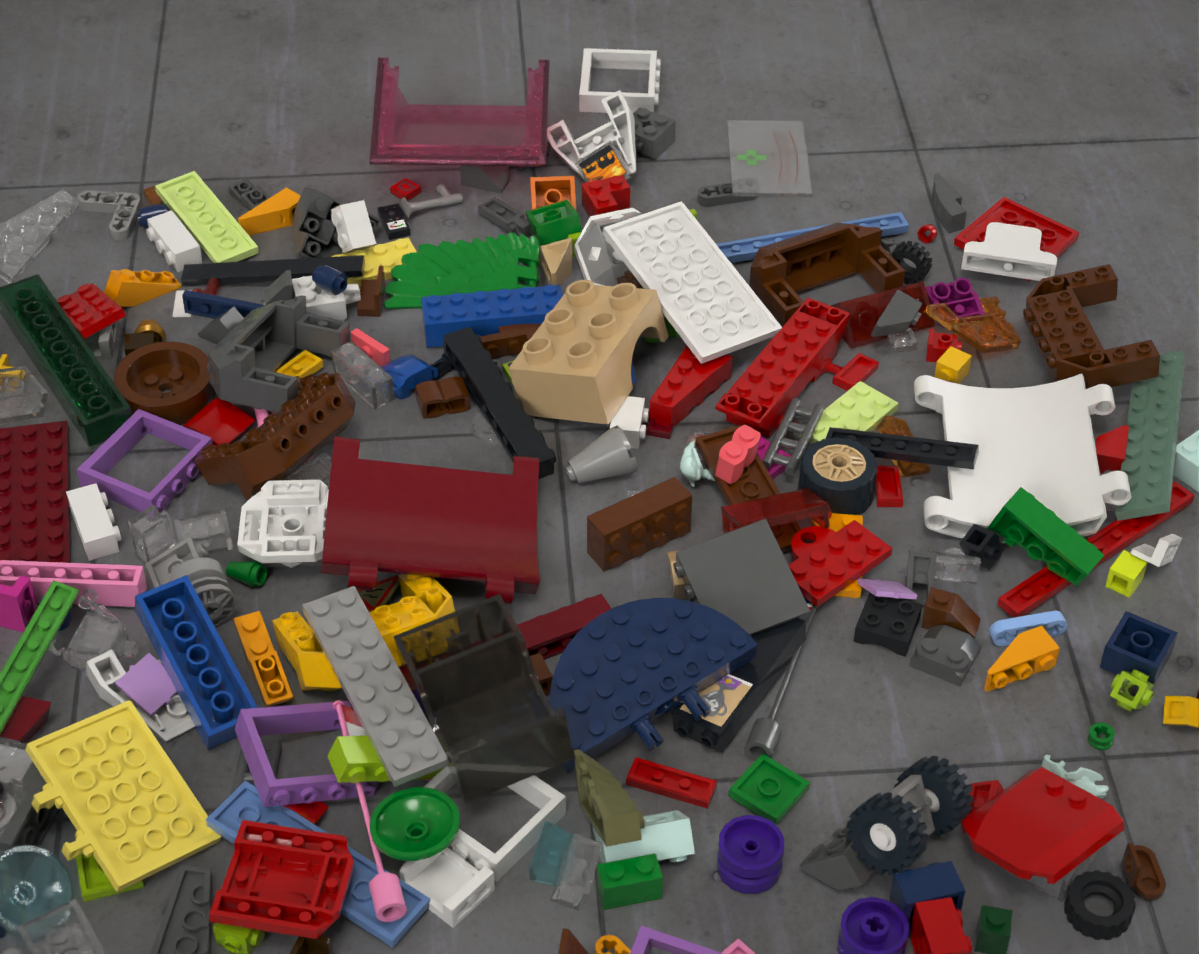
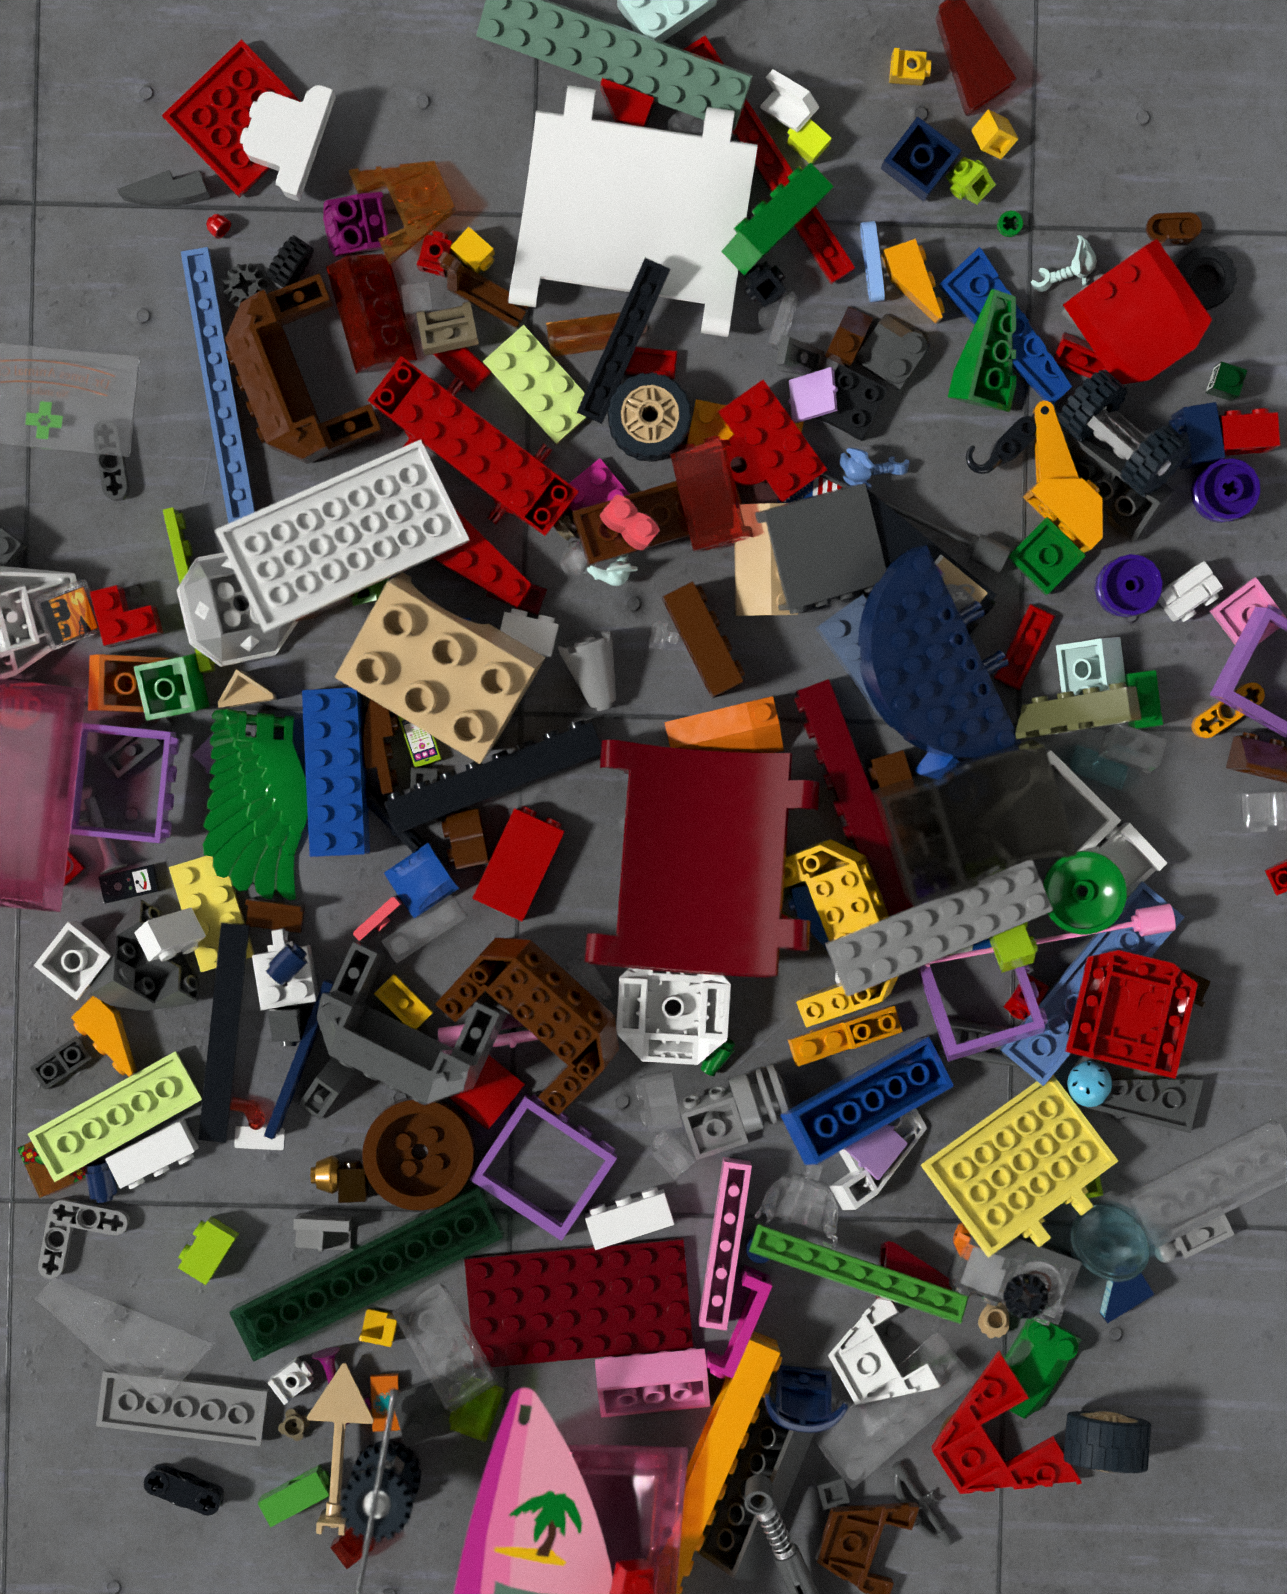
camera: 85 degrees left, 45 degrees up
red plate [52,283,126,339] -> none
light orange slope [104,269,181,307] -> none
dark grey bar [762,398,824,475] -> none
dark grey slope [871,290,922,337] -> none
reddish brown wedge [1023,264,1160,389] -> none
none -> white slope [34,921,112,1000]
none -> medium lavender window [60,722,180,843]
none -> lime brick [178,1216,239,1285]
none -> dark tan plate [416,301,479,356]
none -> reddish brown hinge [438,251,529,329]
none -> red panel [472,805,565,922]
none -> orange wedge [664,696,784,753]
none -> medium blue piece [839,448,909,489]
none -> blue wing [938,247,1072,404]
none -> green wedge [948,289,1016,412]
none -> light orange slope [966,401,1103,553]
none -> medium azure helmet [1067,1061,1112,1107]
none -> white brick [1158,561,1223,622]

